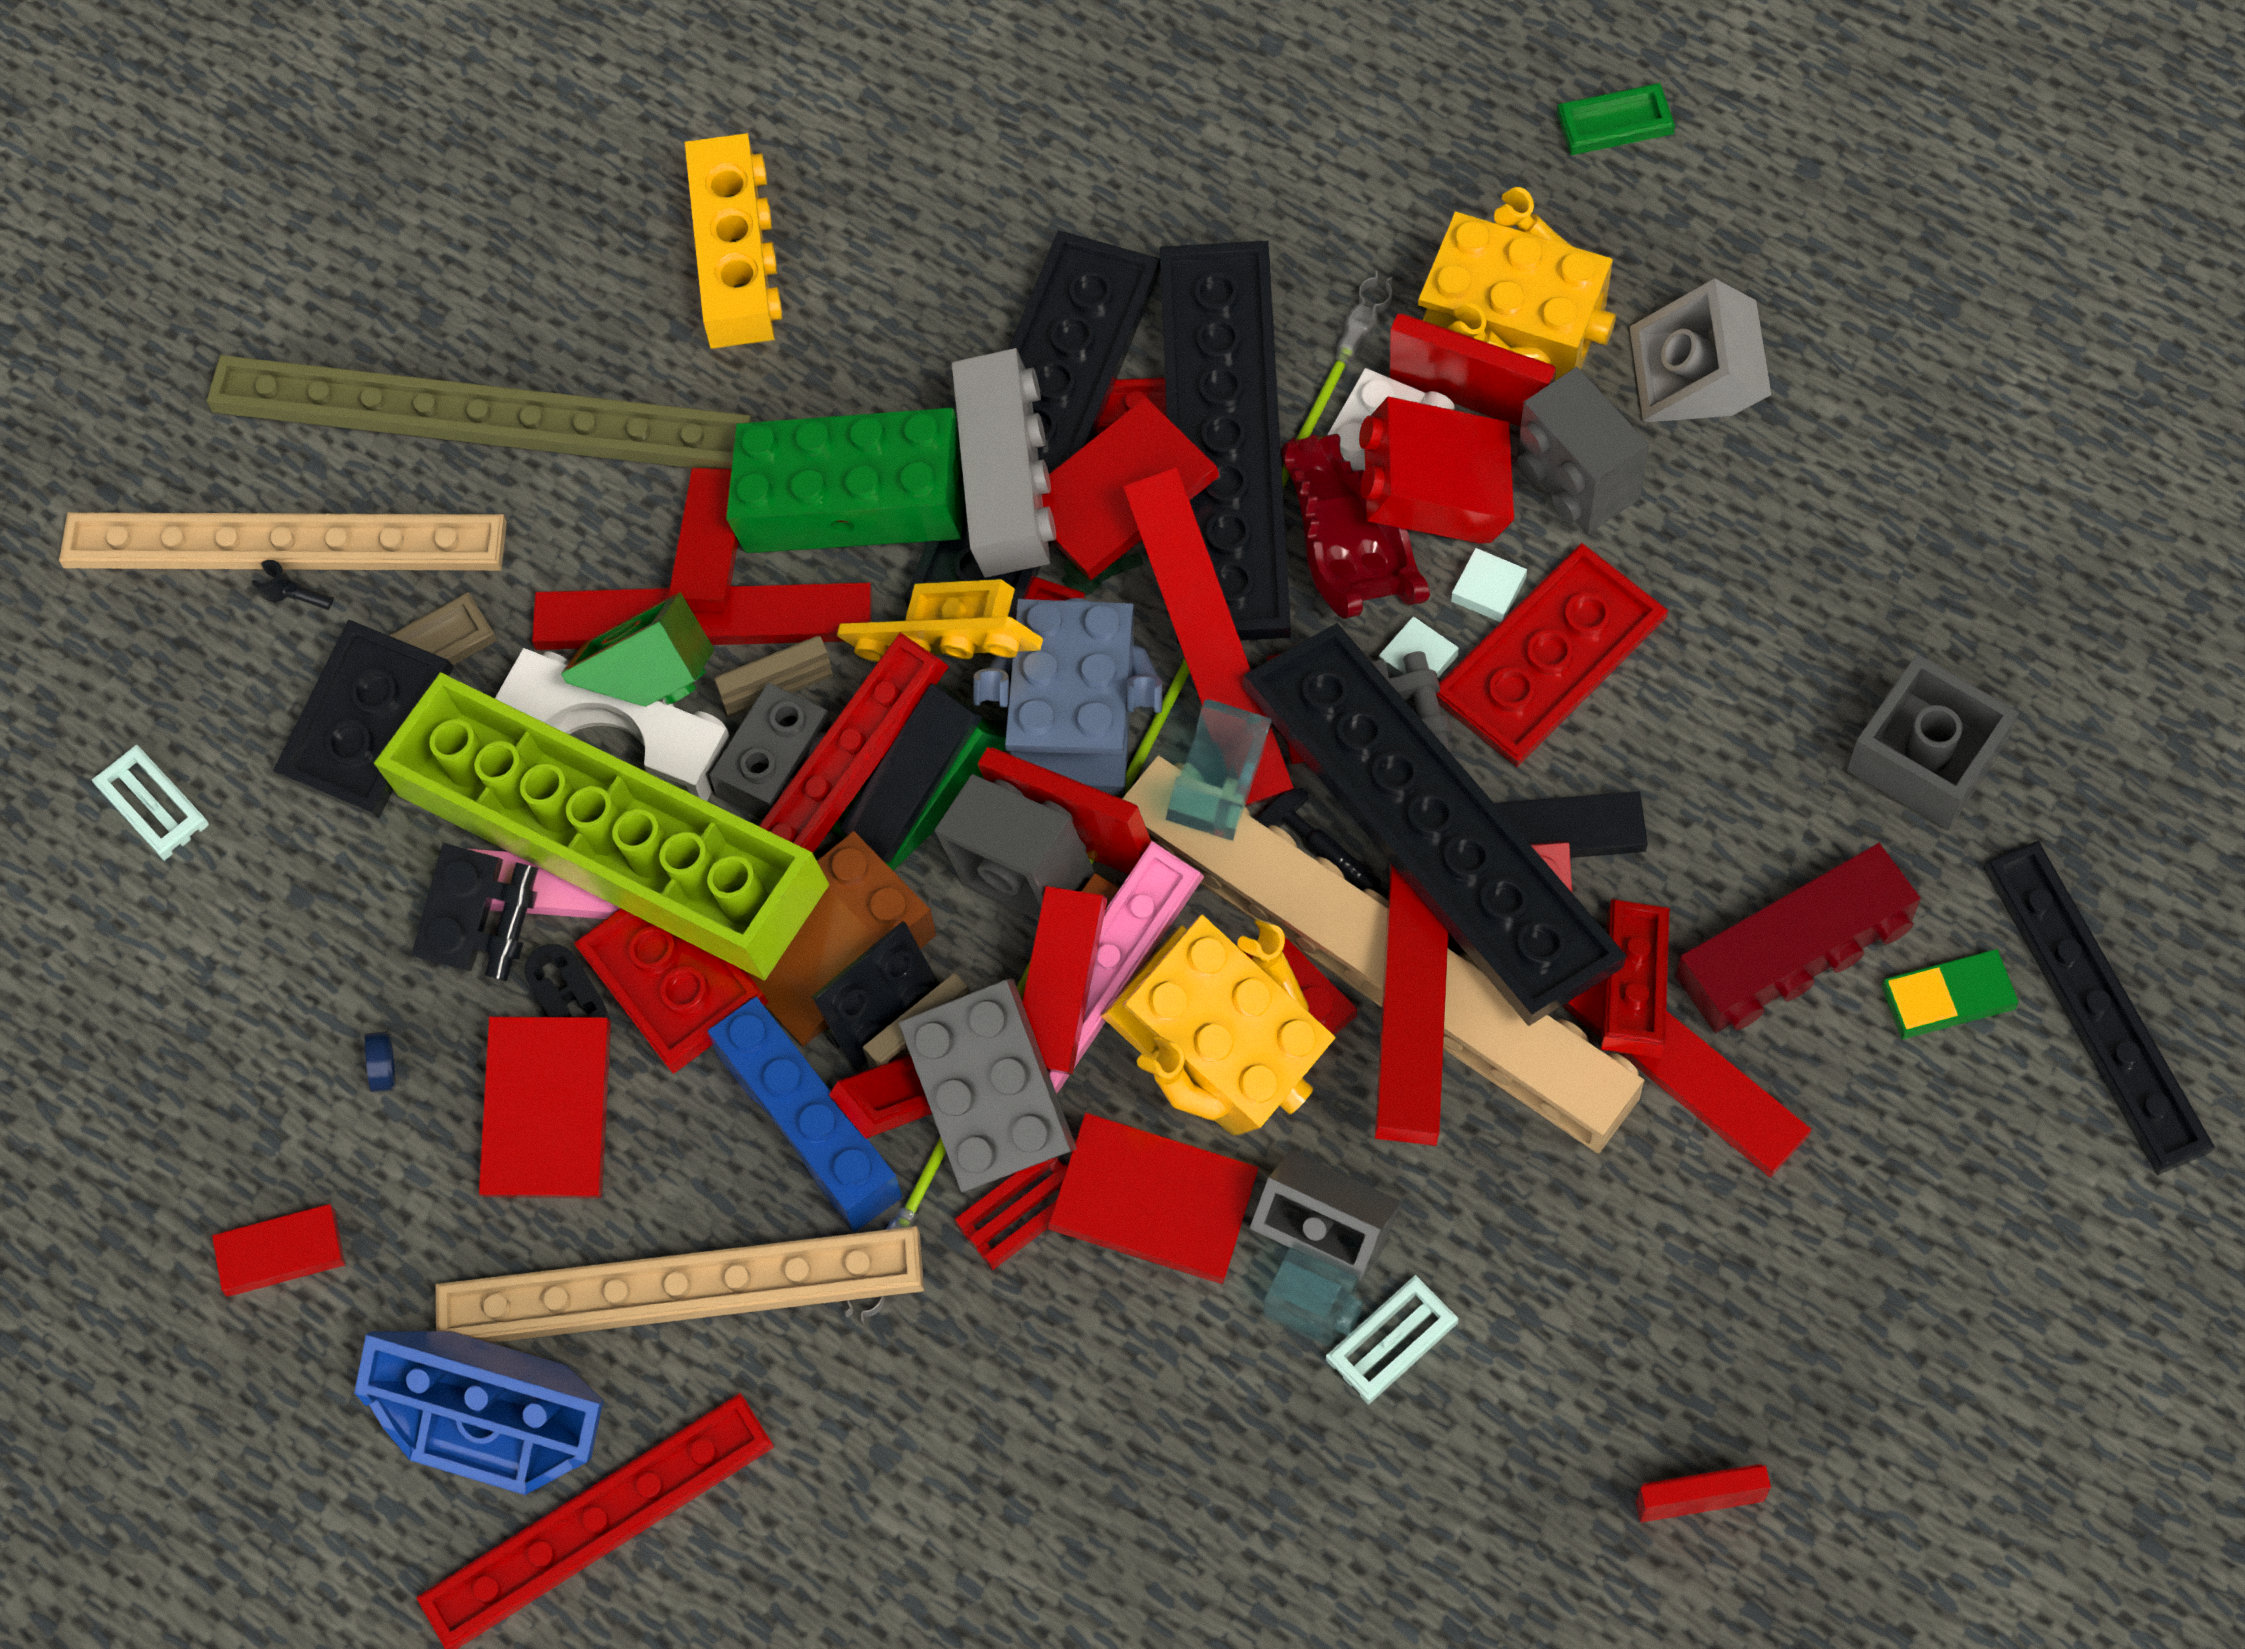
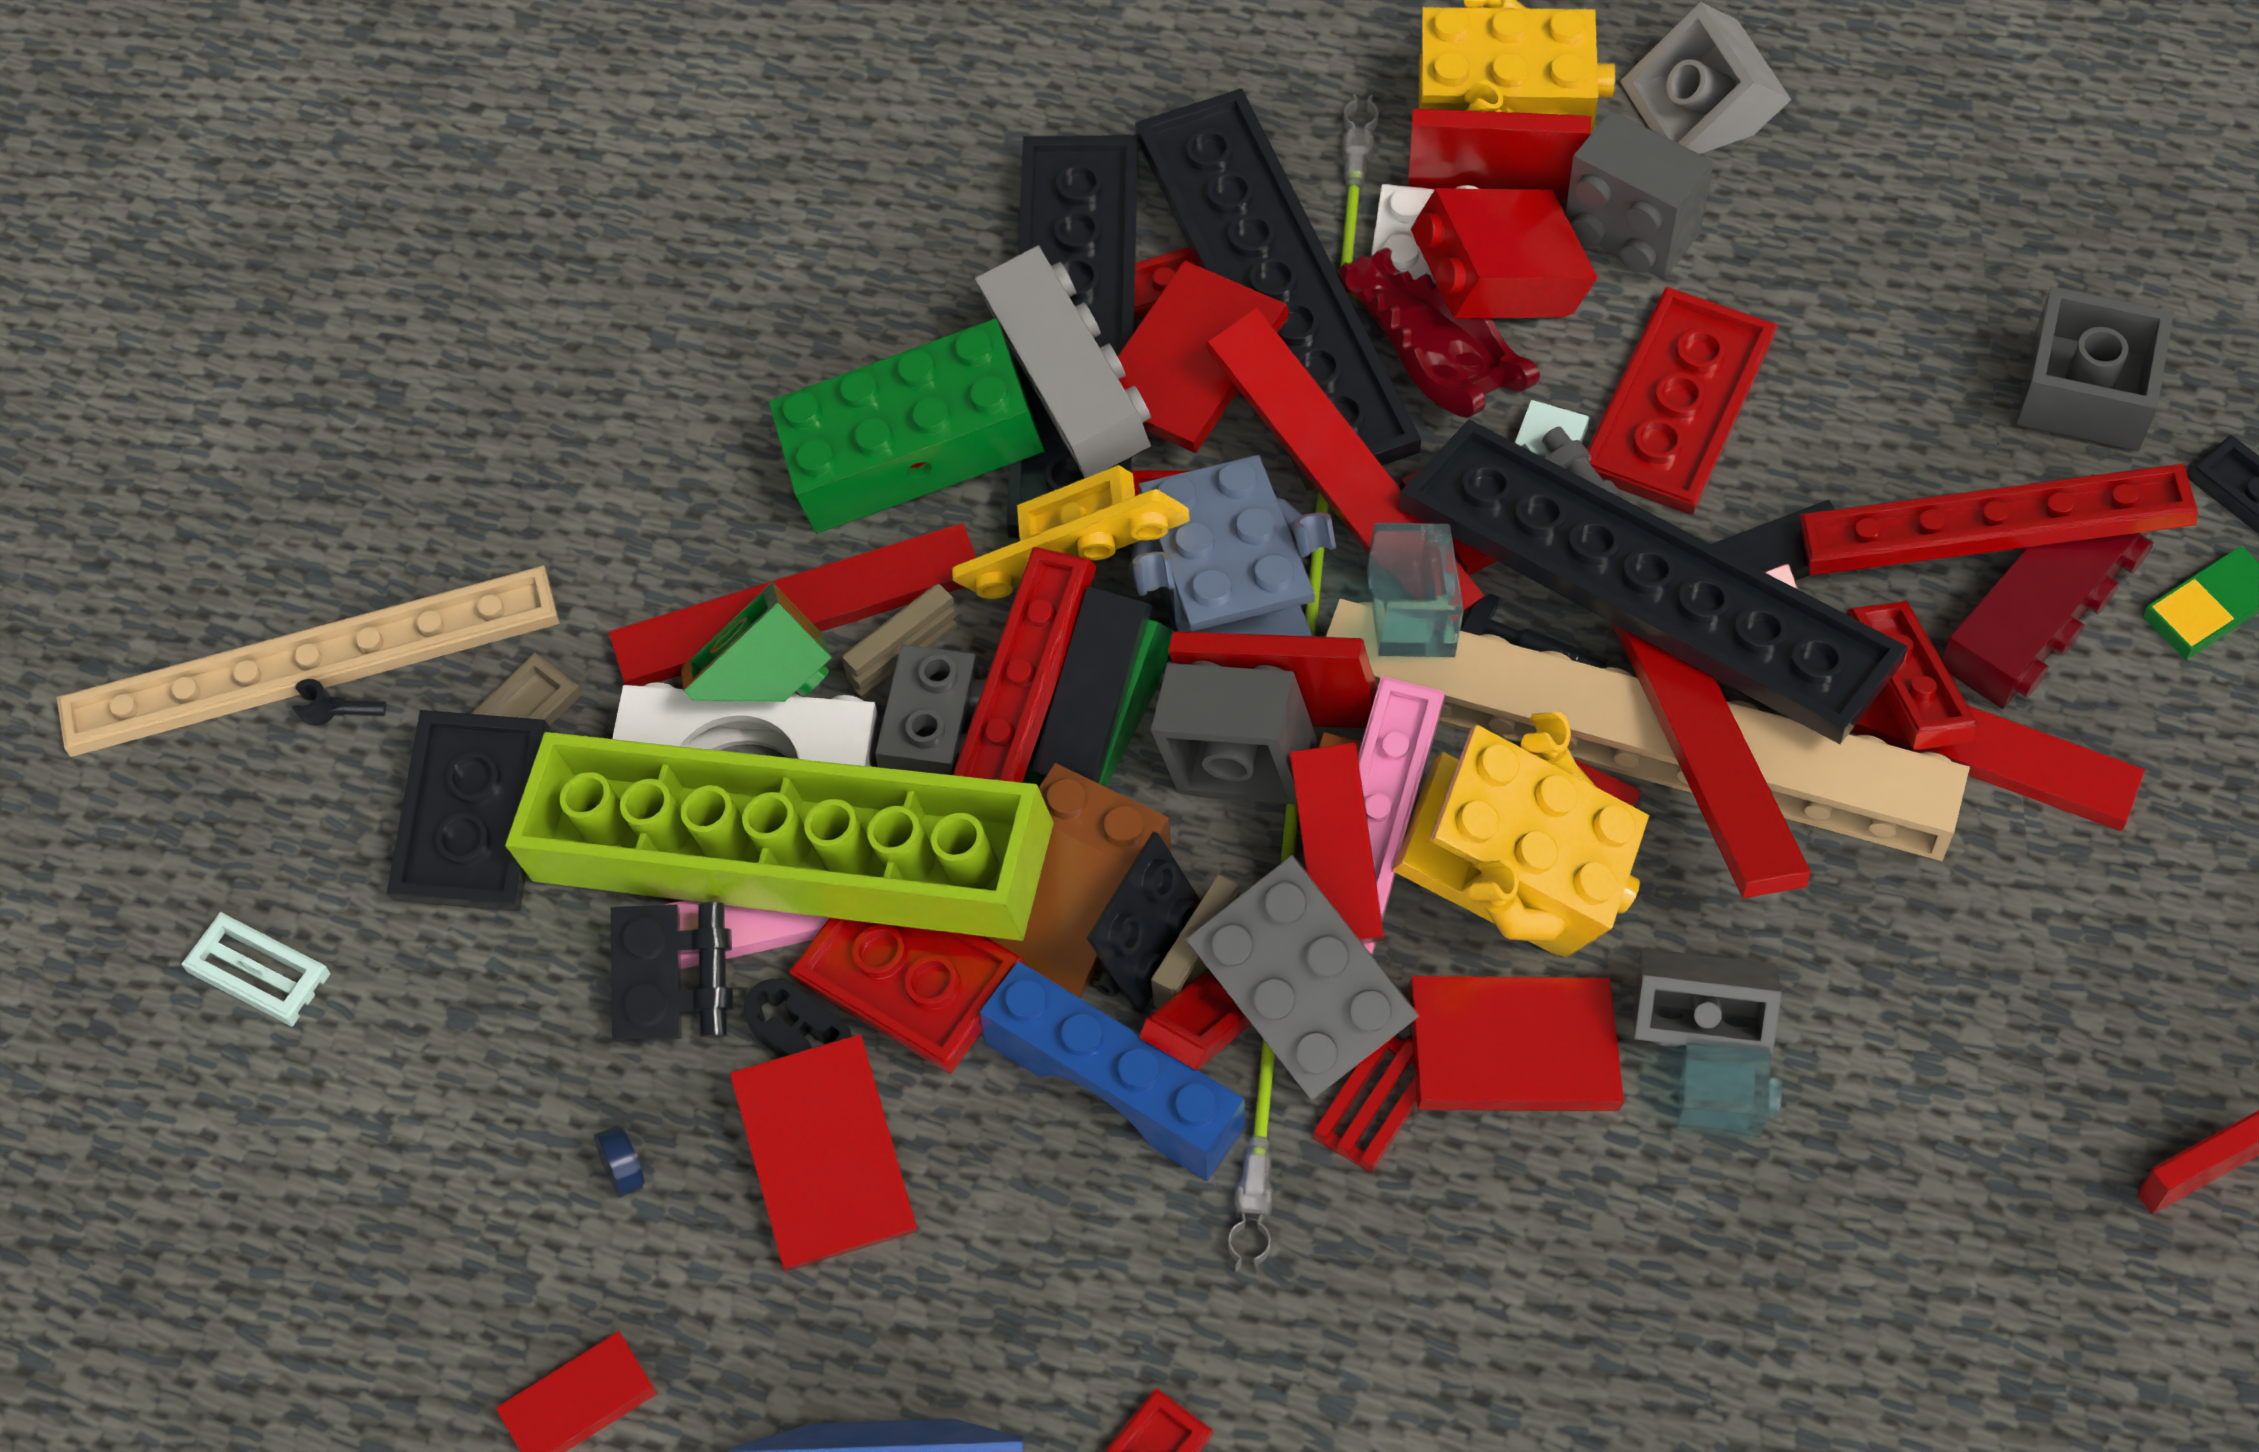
camera: 20 degrees left, 5 degrees down
olive plate [206,355,752,469] -> none
tan tile [436,1226,924,1343] -> none
red tile [668,468,739,613] -> none
yellow brick [685,133,783,349] -> none
clear green hand [1062,553,1143,597] -> none
light aqua tile [1326,1275,1459,1405] -> none
light aqua tile [1451,548,1527,622] -> none
none -> red tile [1800,463,2198,576]

